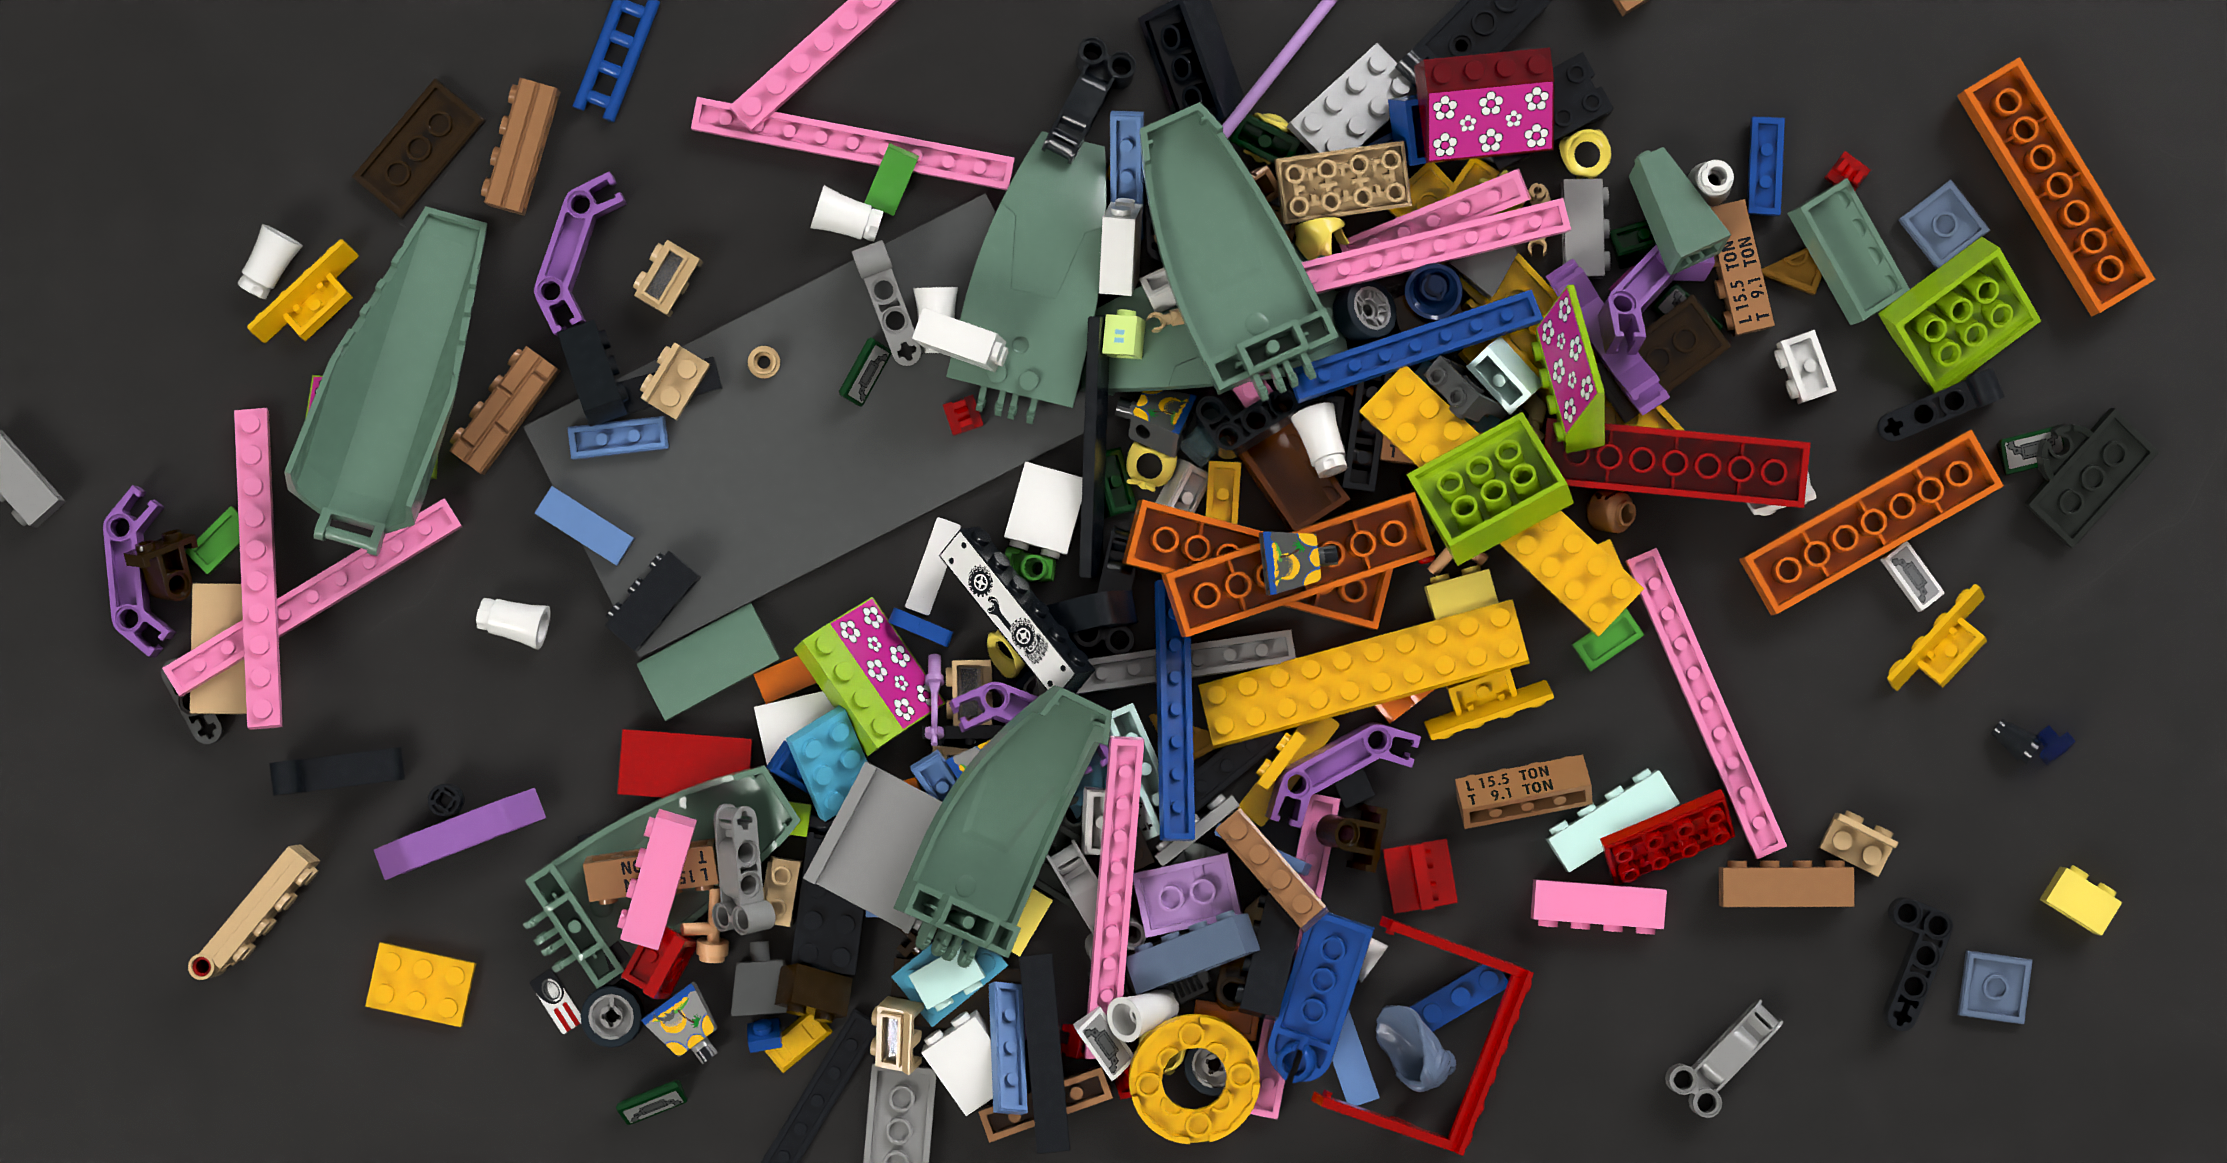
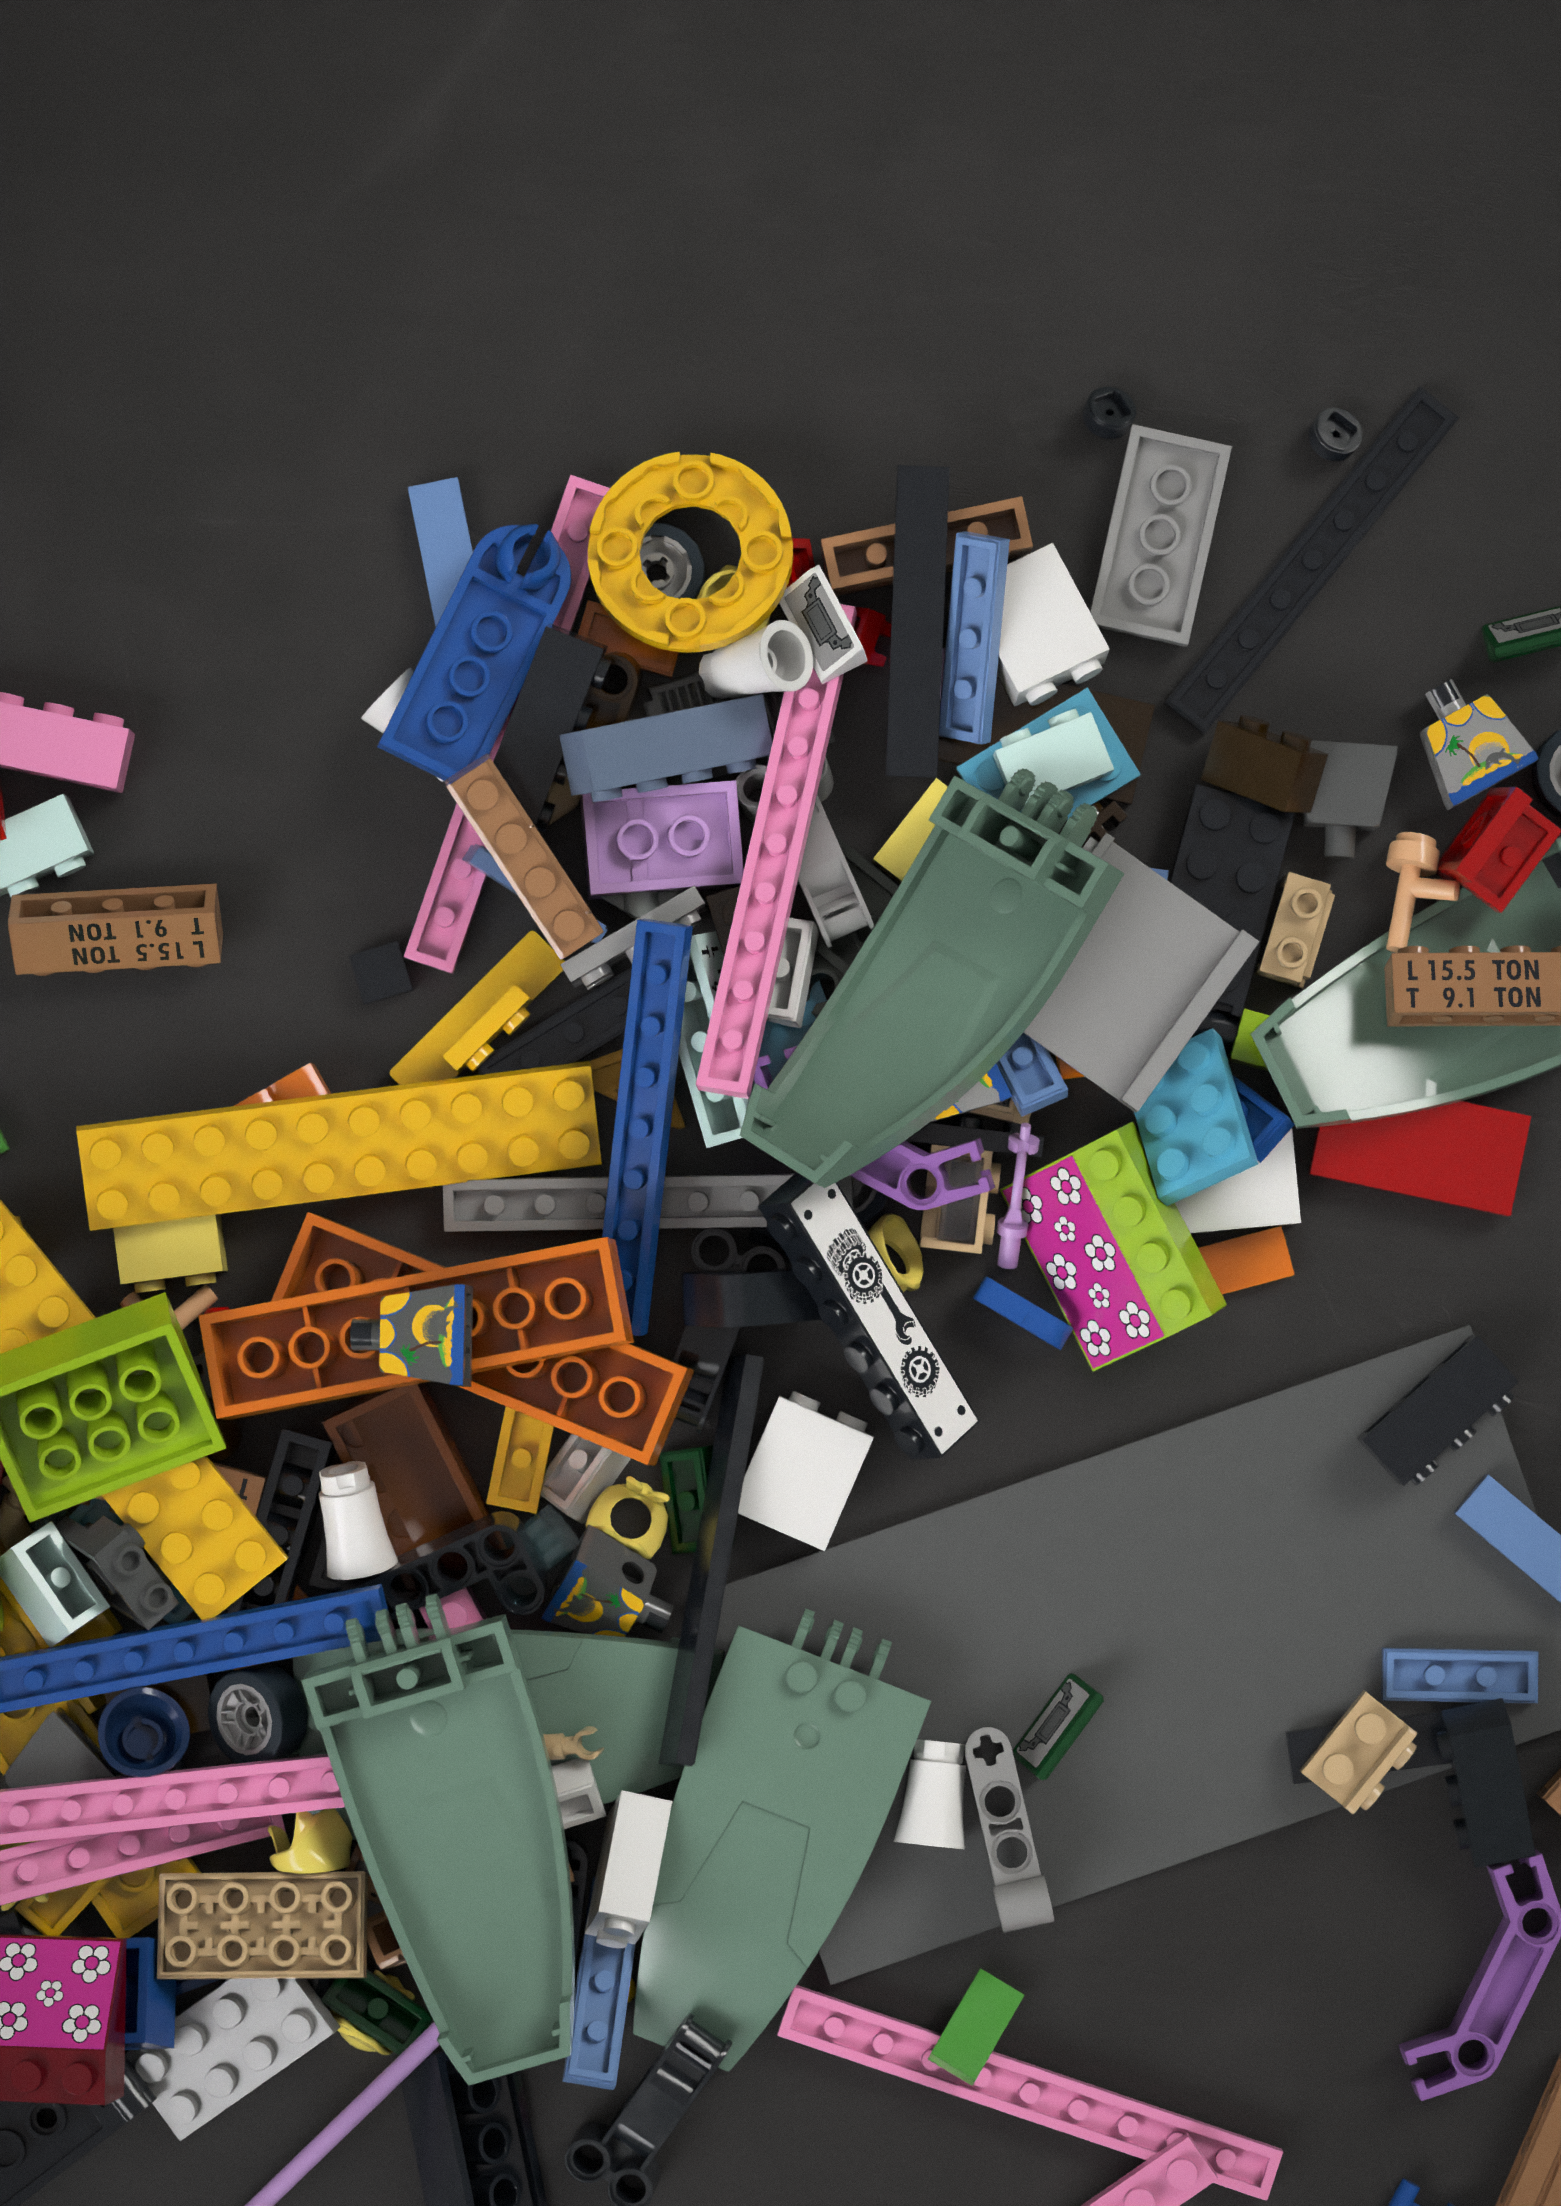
camera: 175 degrees left, 0 degrees up
bright pink brick [617,809,697,950] -> none
tan window [633,240,703,317] -> none
sand green slope [637,602,782,721] -> none
light grey piece [712,803,775,935] -> none
blue plate [747,1018,782,1053] -> none
tan plate [748,346,780,379] -> none
yellow tile [764,1013,833,1073] -> none
white plant [810,185,883,242] -> none
tan window [870,996,924,1075] -> none
white sticker [905,517,961,615] -> none
white brick [912,308,1008,372] -> none
red tile [943,394,984,436] -> none
bright green plate [1005,547,1056,582] -> none
yellowish green brick [1102,309,1146,359] -> none
medium lavender piece [1265,722,1421,828] -> none
red piece [1311,916,1534,1156] -> none
dark brown pin [1316,803,1388,873] -> none
sand blue hair [1376,1005,1457,1092] -> none
red bracket [1382,838,1458,914] -> none
blue plate [1409,964,1508,1032] -> none
yellow bracket [1424,669,1554,740] -> none

